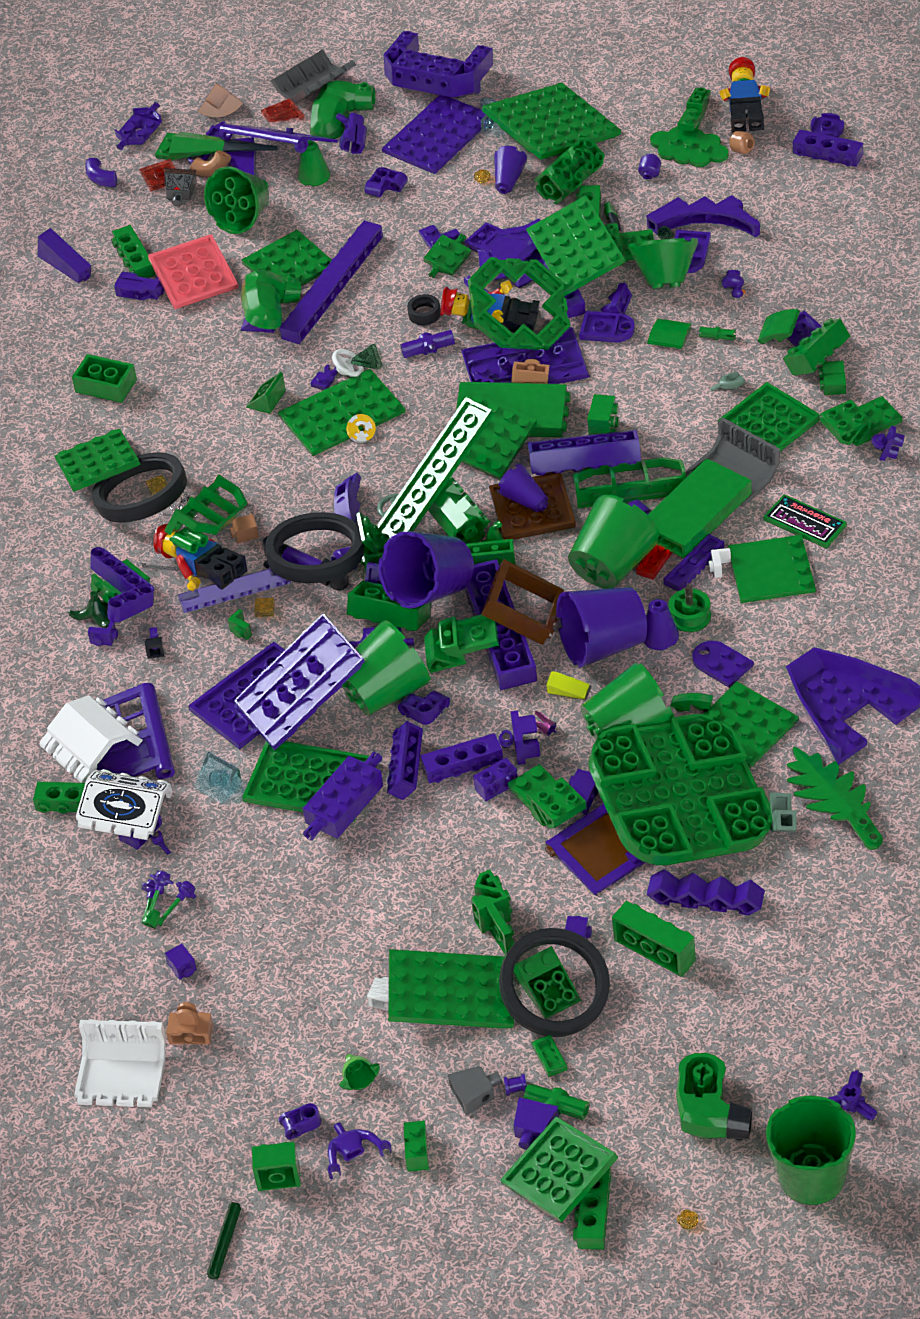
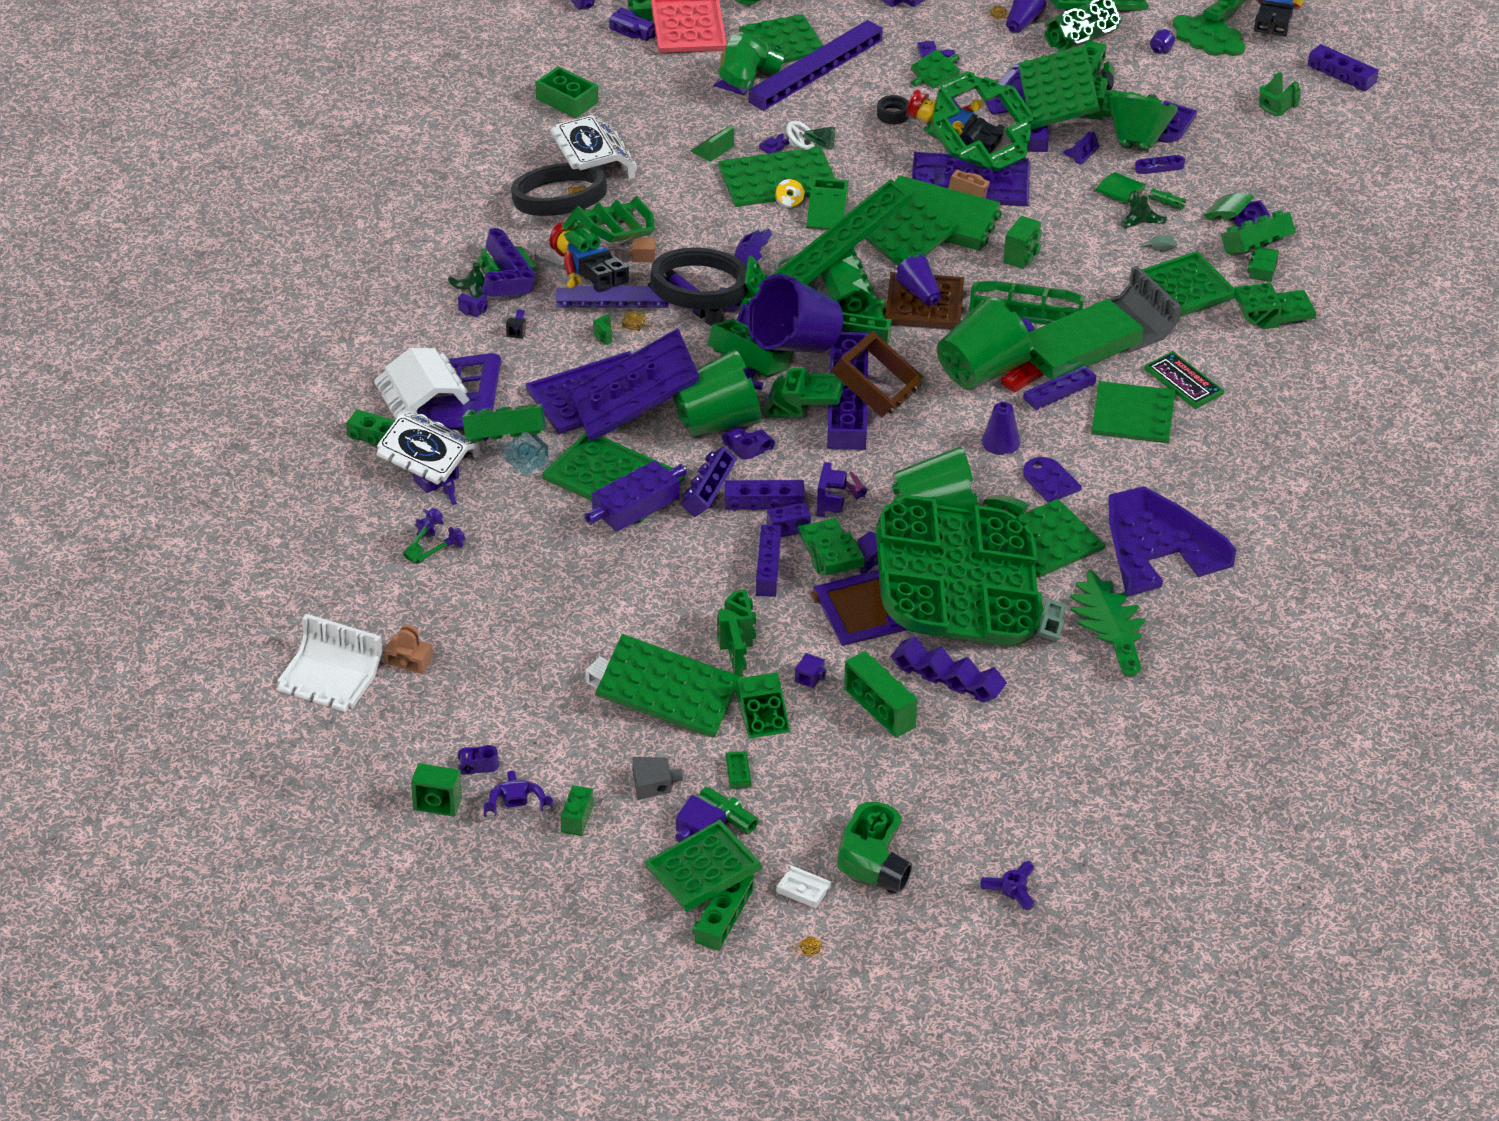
camera: 10 degrees right, 5 degrees down
green plate [54,429,140,492] -> none
dark purple brick [165,943,197,980] -> none
dark green axle [207,1202,241,1279] -> none
green hat [339,1054,380,1090] -> none
dark purple piece [400,330,455,358] -> none
dark purple plate [464,222,537,281] -> none
dark purple pin [498,730,514,748] -> none
black tyre [499,928,610,1037] -> none
dark purple bush [503,1073,527,1096] -> none
dark purple brick [528,430,641,475] -> none
neon yellow slope [547,671,590,699] -> none
dark purple cone [556,587,647,668] -> none
dark purple plate [579,311,635,343] -> none
dark purple arch [646,195,761,237] -> none
green wheel [668,585,711,632] -> none
white bracket [709,548,731,578] -> none
dark purple animal [722,270,746,298] -> none
nougat head [729,131,755,154] -> none
green cone [766,1095,856,1205] -> none
dark purple plate [810,113,844,137] -> none
dark purple hips [872,426,905,461] -> none
none -> green wedge [462,404,546,442]
none -> white hinge [550,115,637,179]
none -> dark purple brick [756,525,781,597]
none -> white plate [776,866,831,908]
none -> green slope [806,178,849,229]
none -> dark green piece [1120,190,1167,229]
none -> dark purple beam [1135,155,1185,174]
none -> green piece [1259,71,1301,116]

